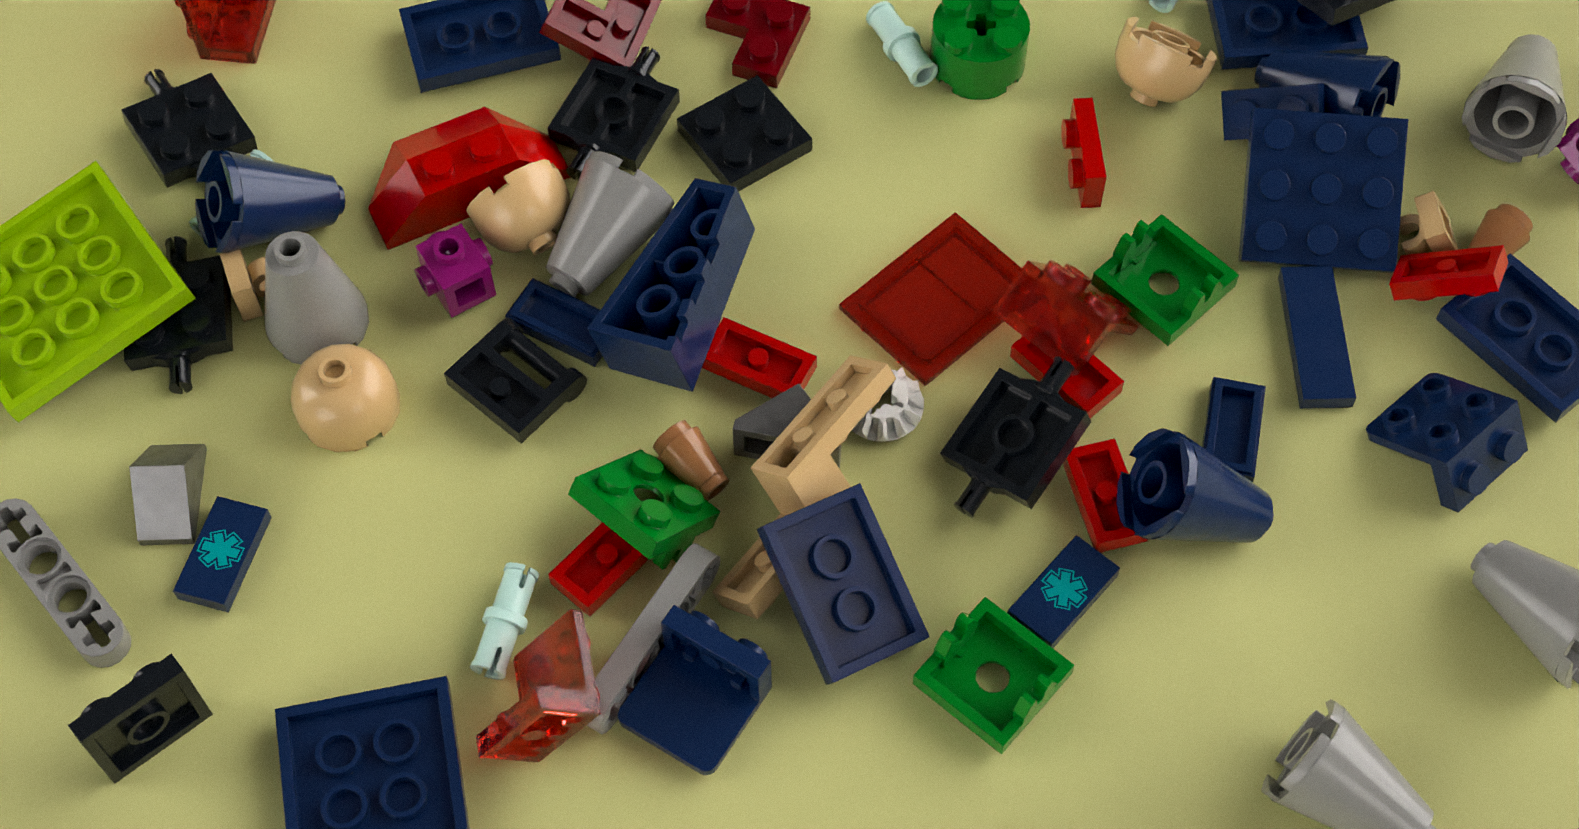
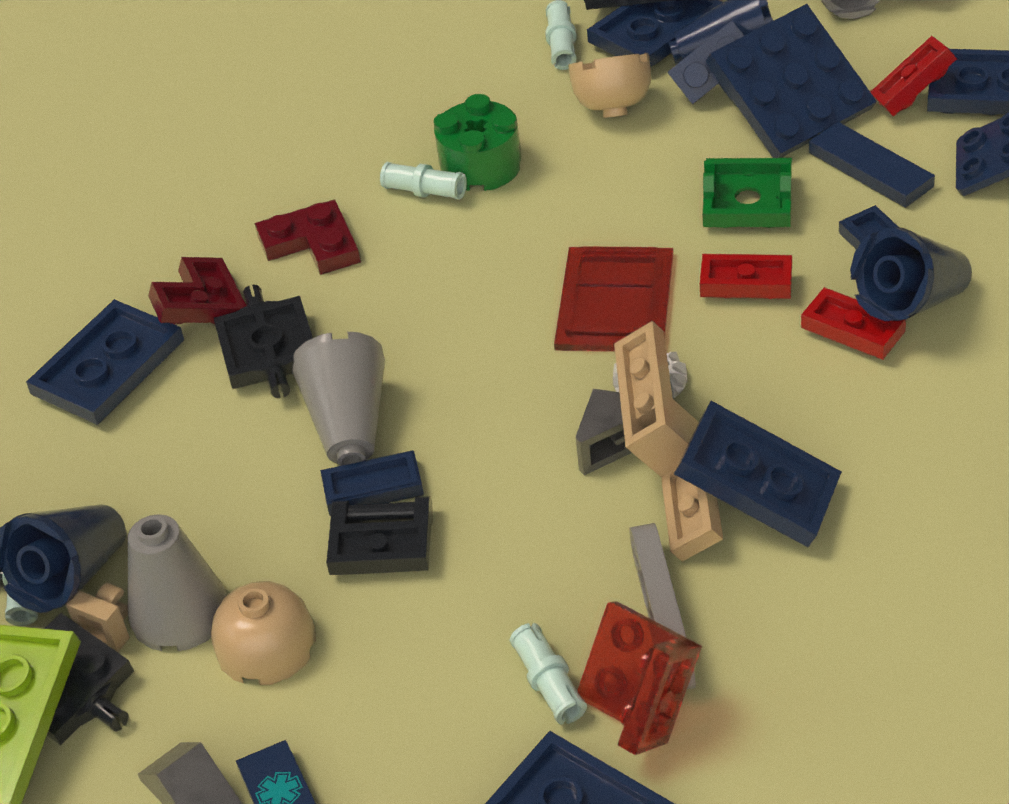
camera: 35 degrees left, 15 degrees down
red wedge [368,107,570,250] -> none
magenta brick [414,223,496,318] -> none
tan cylinder [466,159,570,255] -> none
red plate [548,522,649,617] -> none
green piece [568,449,721,570] -> none
dark blue wedge [587,178,755,392] -> none
dark blue bracket [618,605,772,775] -> none
medium nougat cone [653,420,730,501] -> none
black plate [677,75,812,192] -> none
red plate [702,317,817,398] -> none
green piece [912,597,1074,755] -> none
black plate [940,356,1092,518] -> none
clear red bracket [992,260,1138,375] -> none
dark blue tile [1007,535,1120,648] -> none
red plate [1061,97,1107,208] -> none
tan tile [1399,191,1458,255] -> none
medium nougat cone [1467,204,1533,255] -> none

